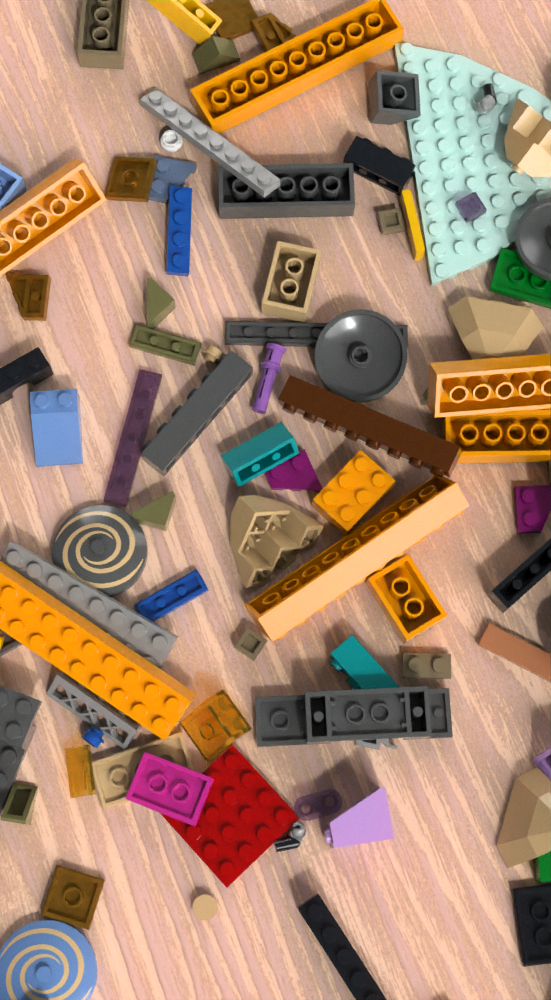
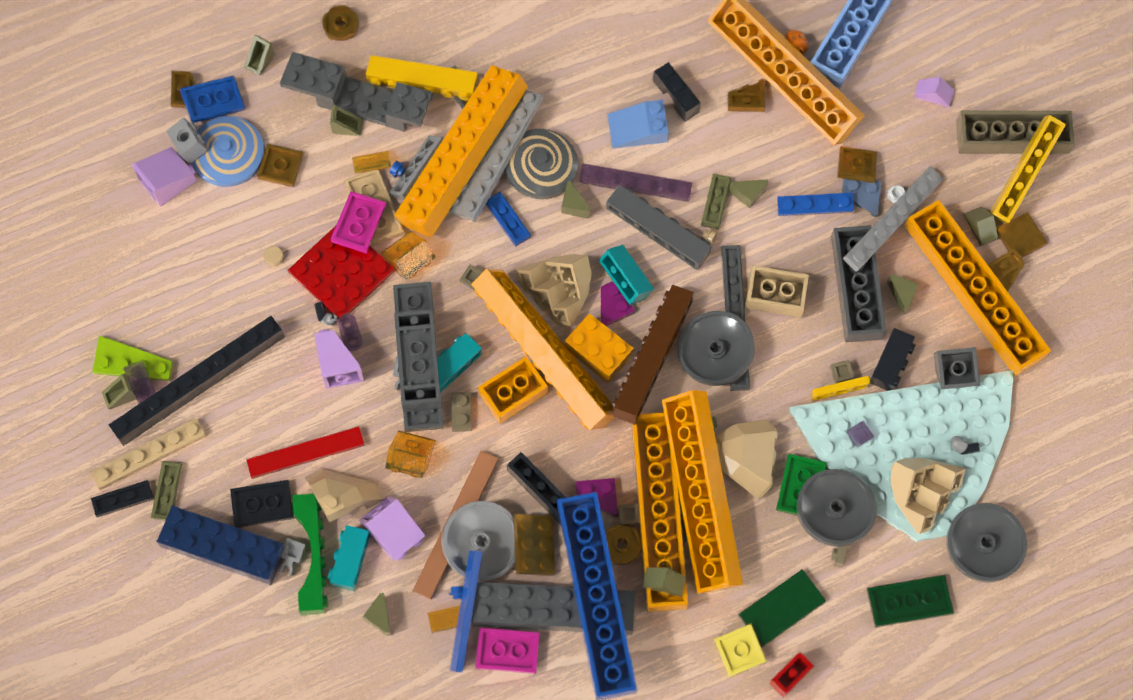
camera: 90 degrees right, 5 degrees down
medium lavender pin [251,343,287,414] -> none
none -> red tile [246,426,365,479]
none -> clear yellow slope [385,430,436,478]
none -> olive slope [887,274,918,315]
none -> lavender slope [914,77,954,107]

